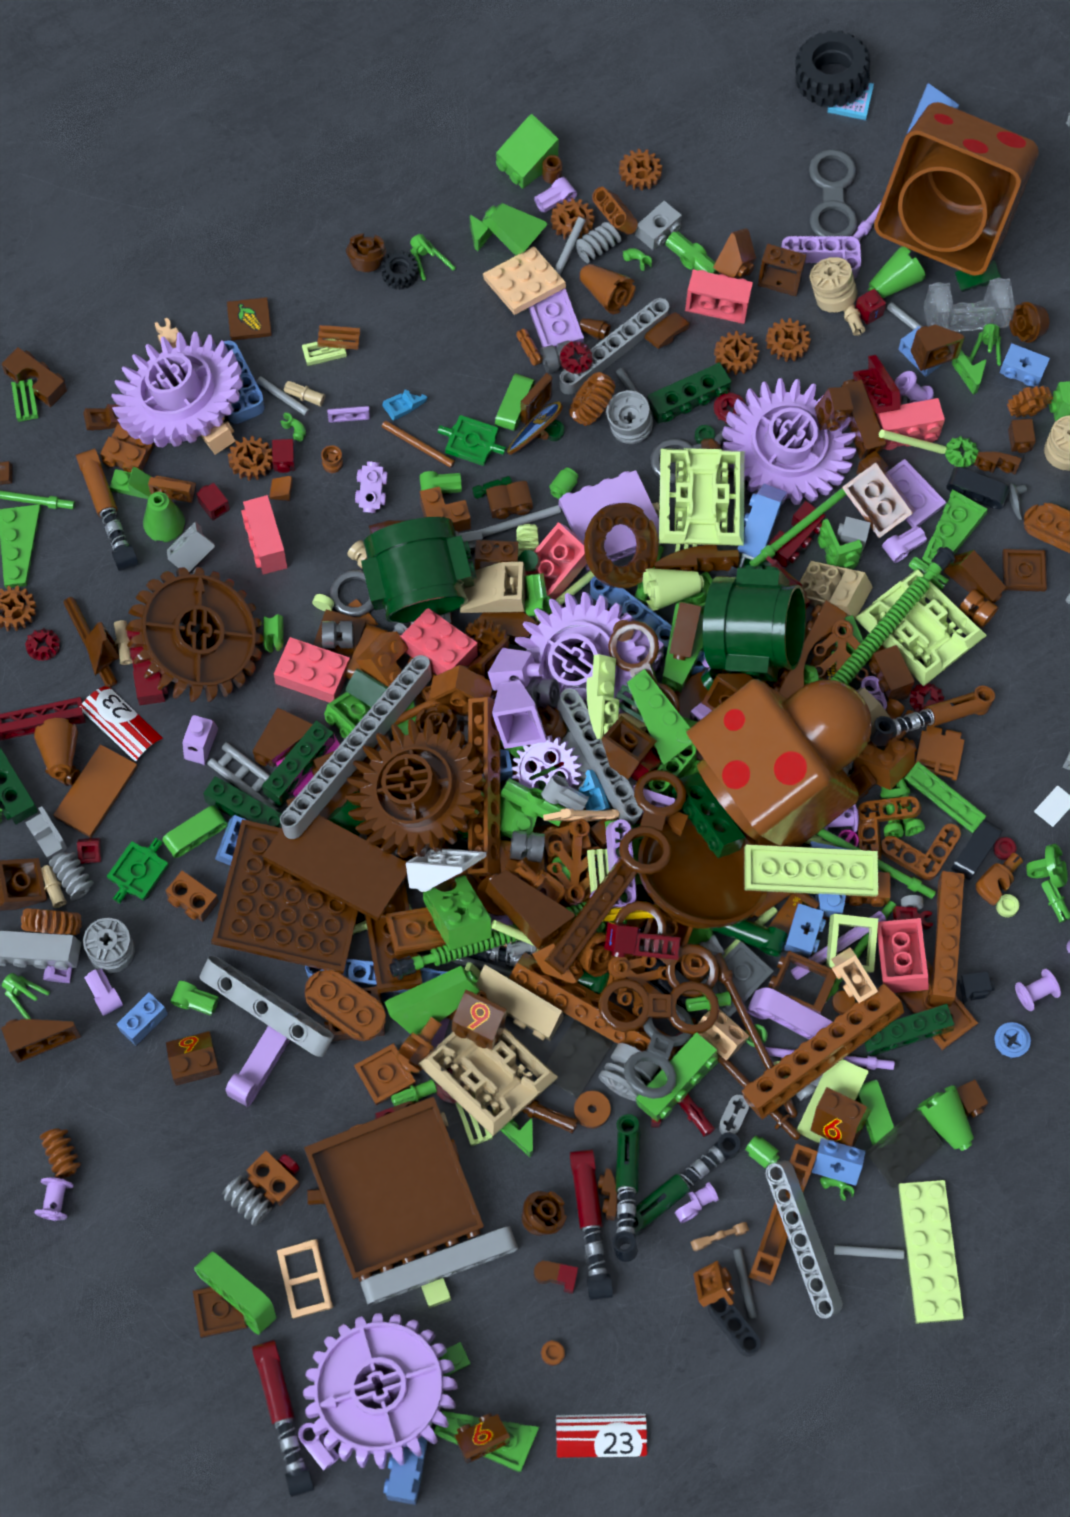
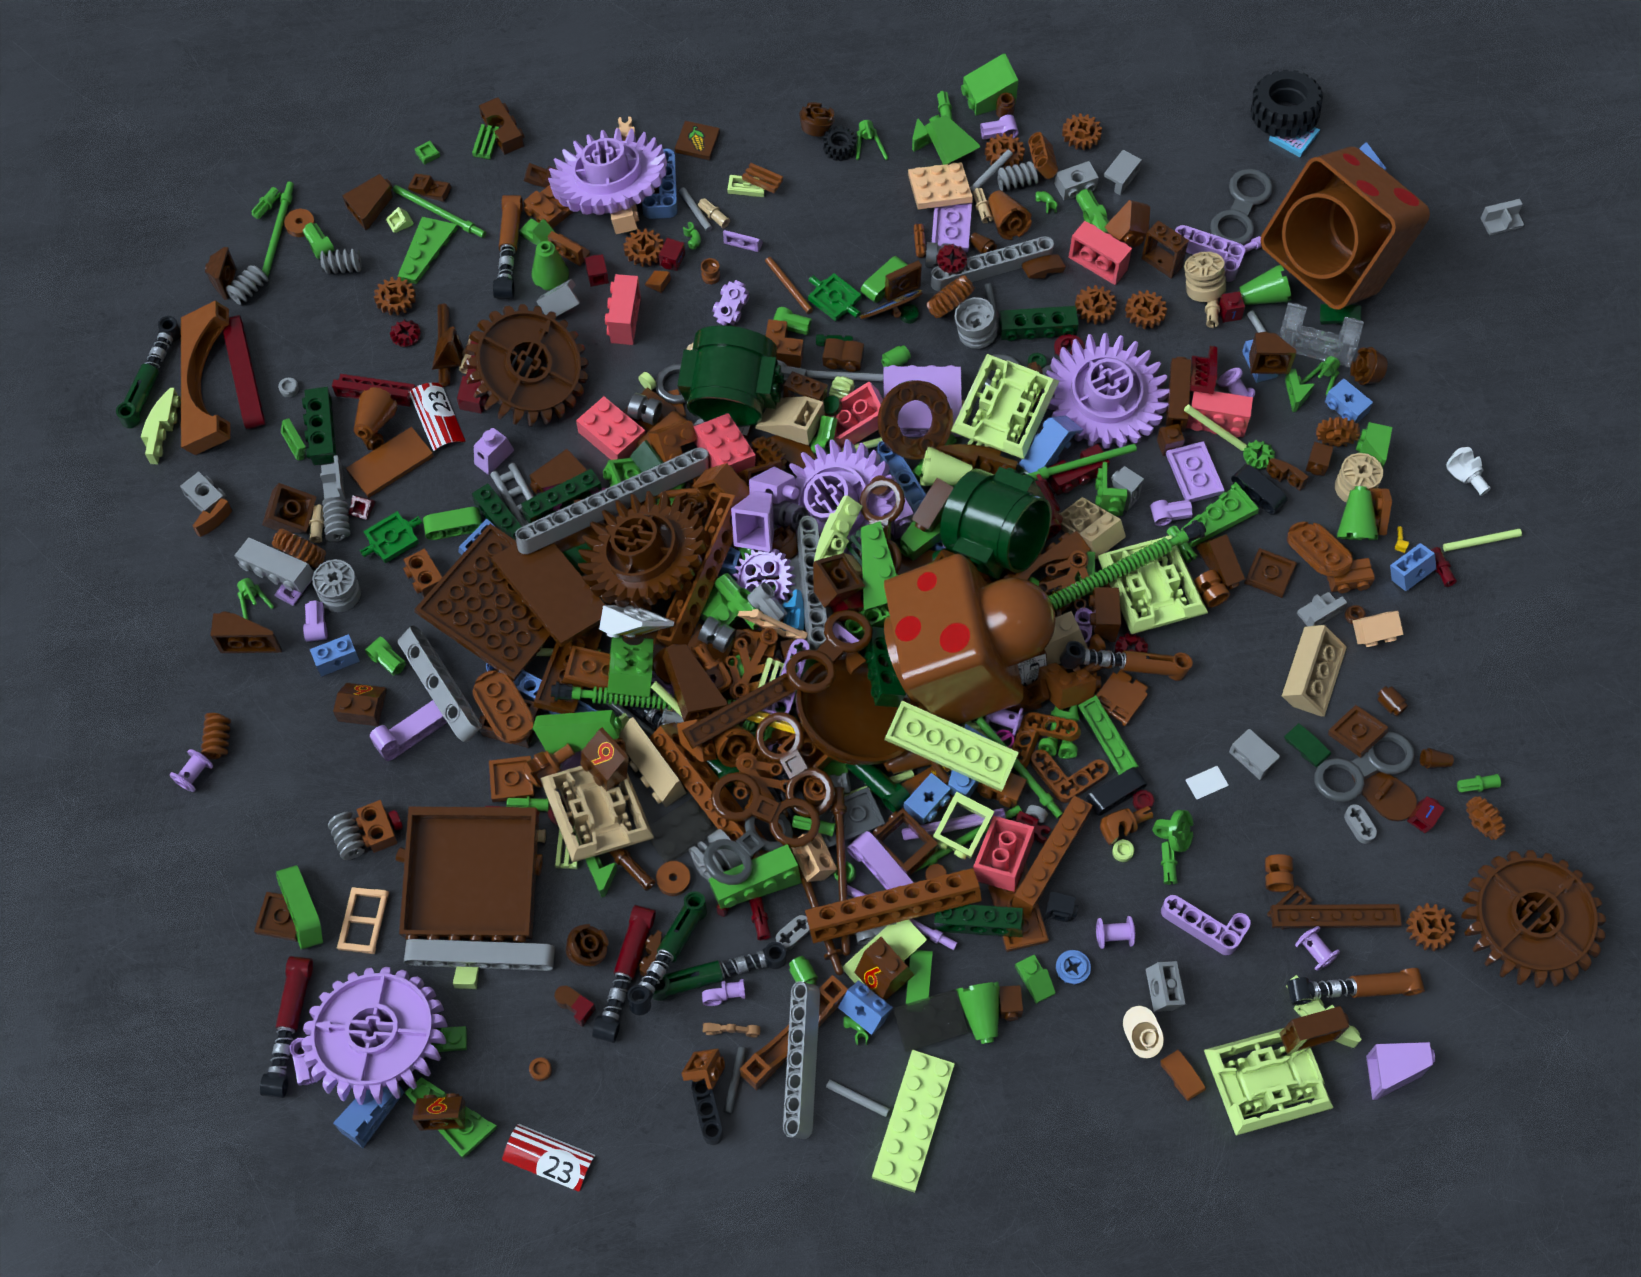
camera: 25 degrees right, 5 degrees down
bright green piece [263,614,284,653] -> none
dark azure slope [382,390,427,421] -> none
dark red brick [604,922,638,957] -> none
dark red slope [631,932,680,960] -> none
reddish brown brick [815,387,853,431] -> none
light nougat brick [831,948,878,1003] -> none
brick [842,460,916,538] -> none
dark grey bar [1009,483,1027,521] -> none
none -> bright green axle [937,91,953,121]
none -> tan axle [973,188,993,223]
none -> bright green slope [1015,955,1055,1004]
none -> light grey panel [1104,150,1142,195]

